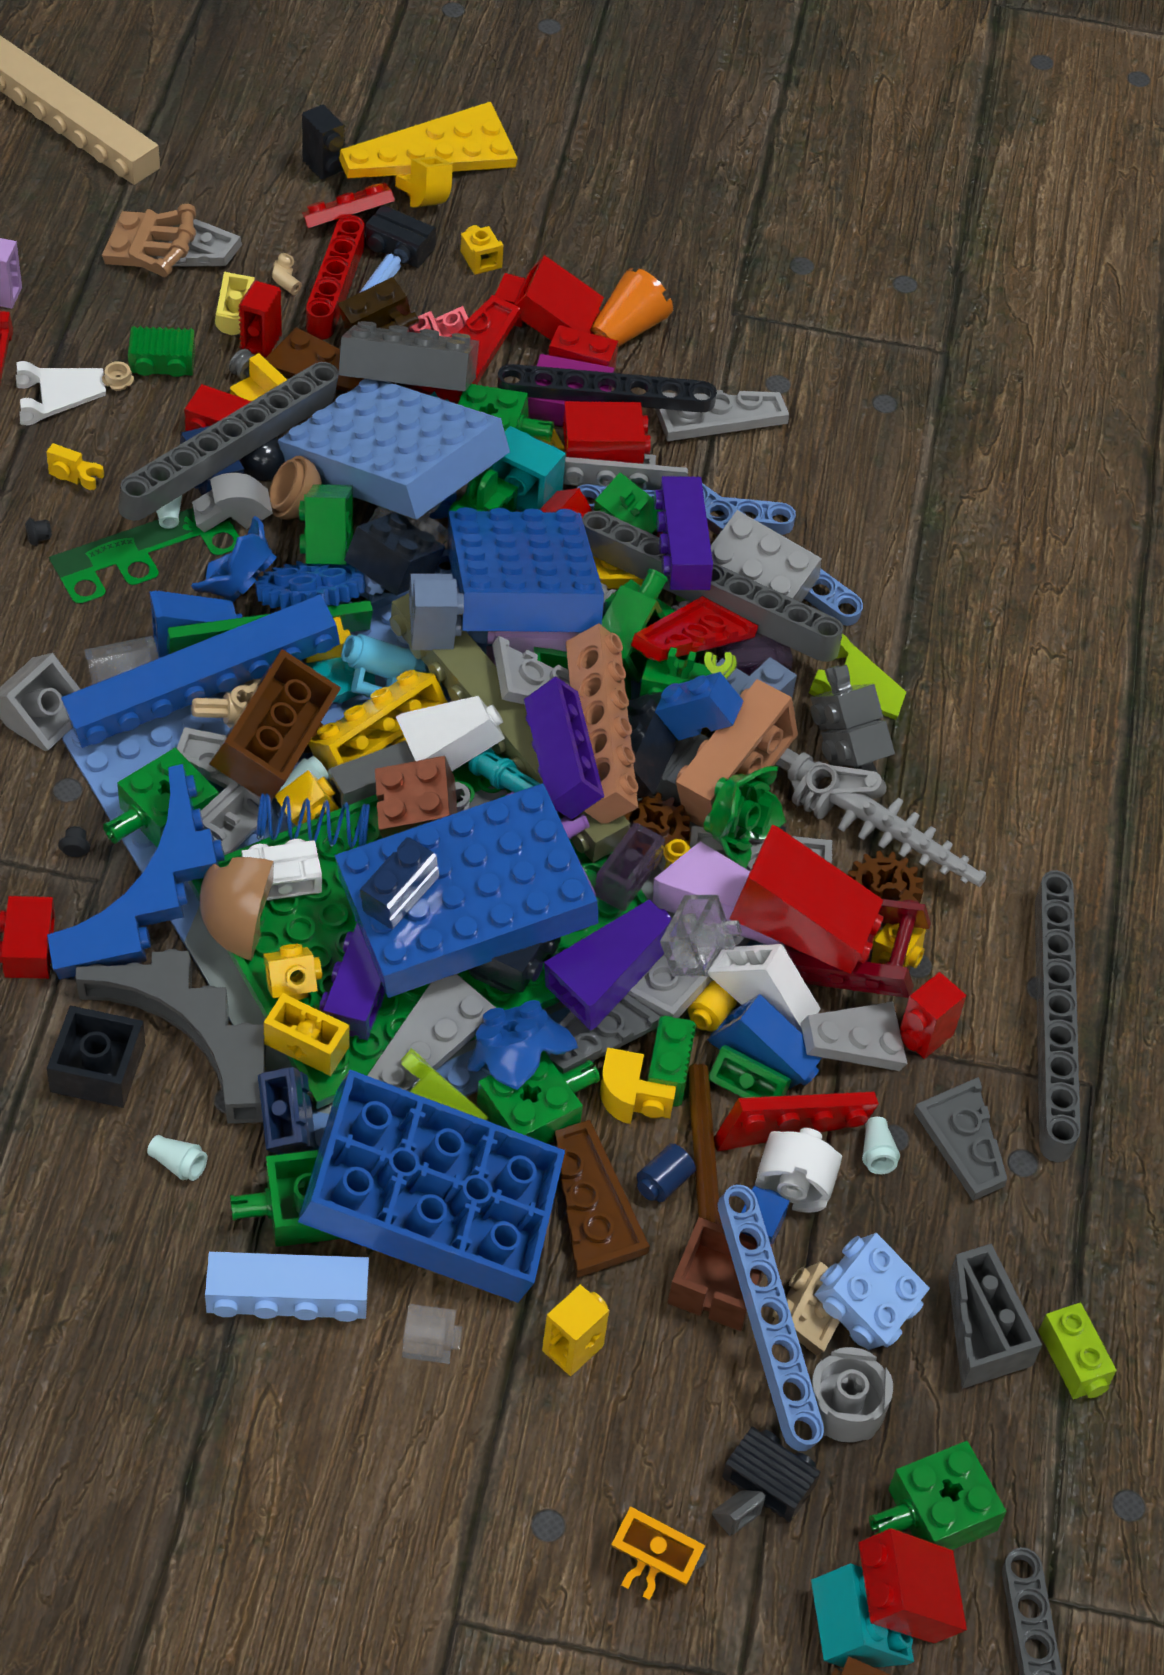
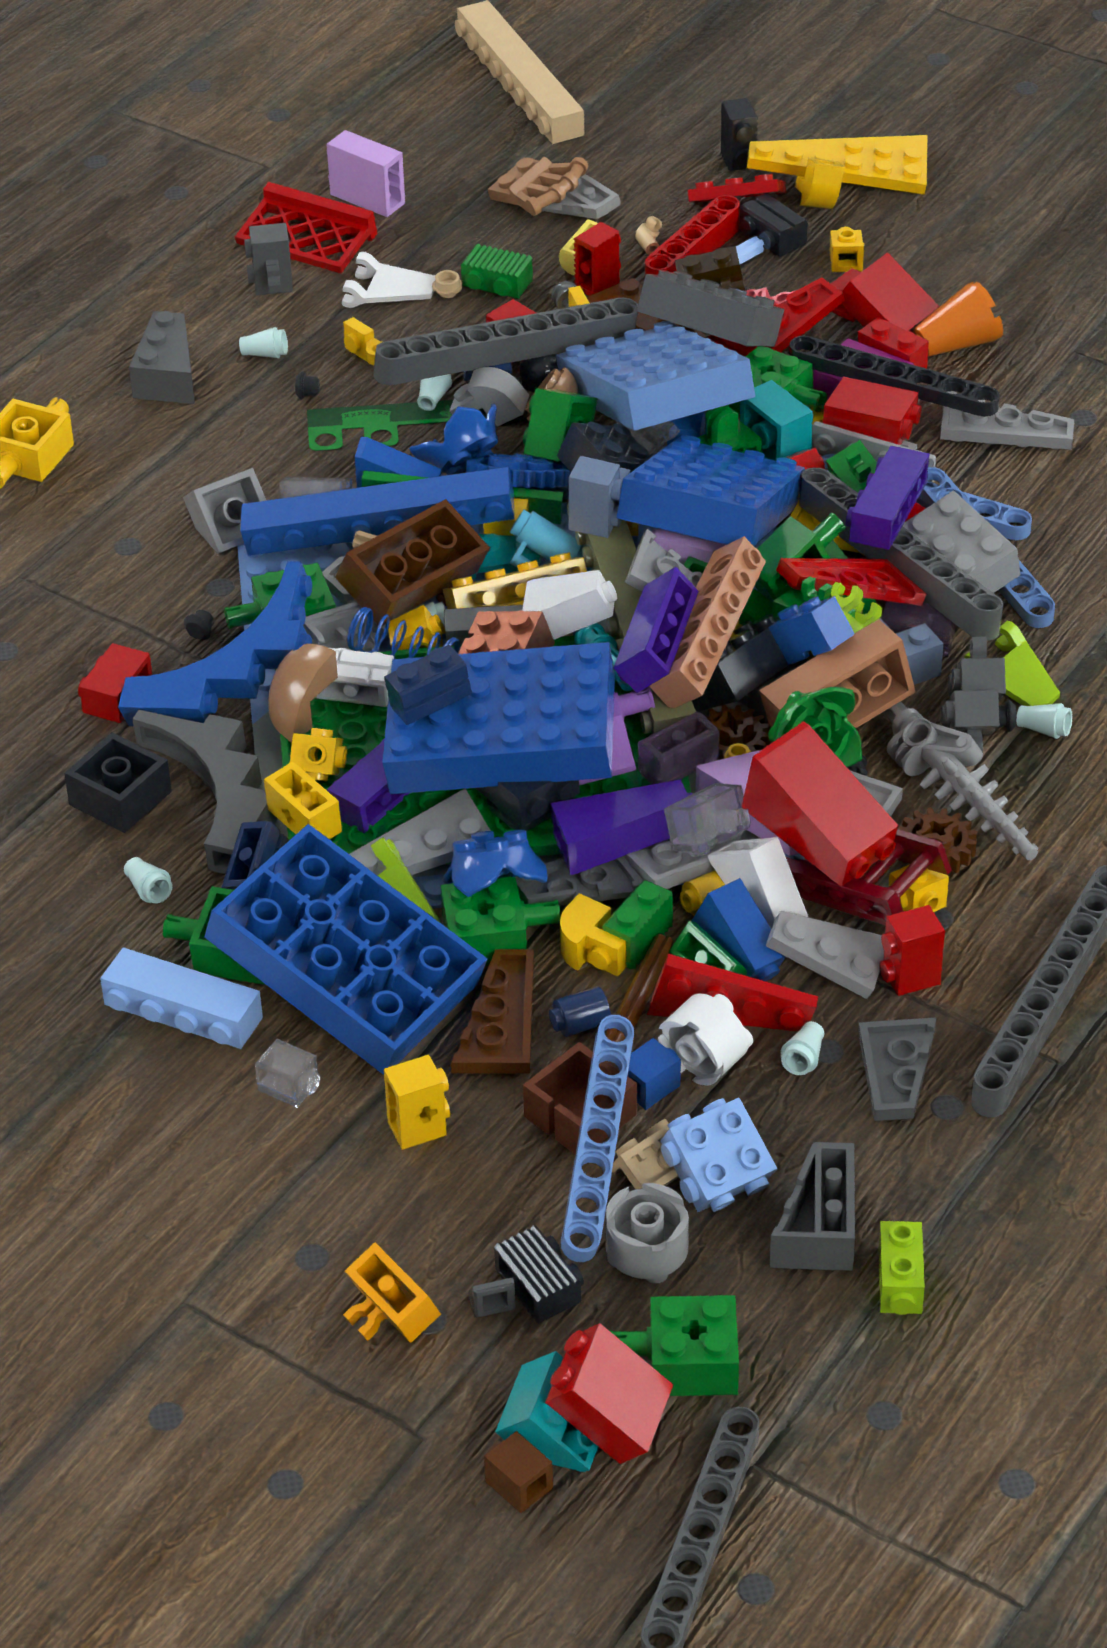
camera: 30 degrees right, 10 degrees down
none -> light aqua cone [1016,703,1072,739]

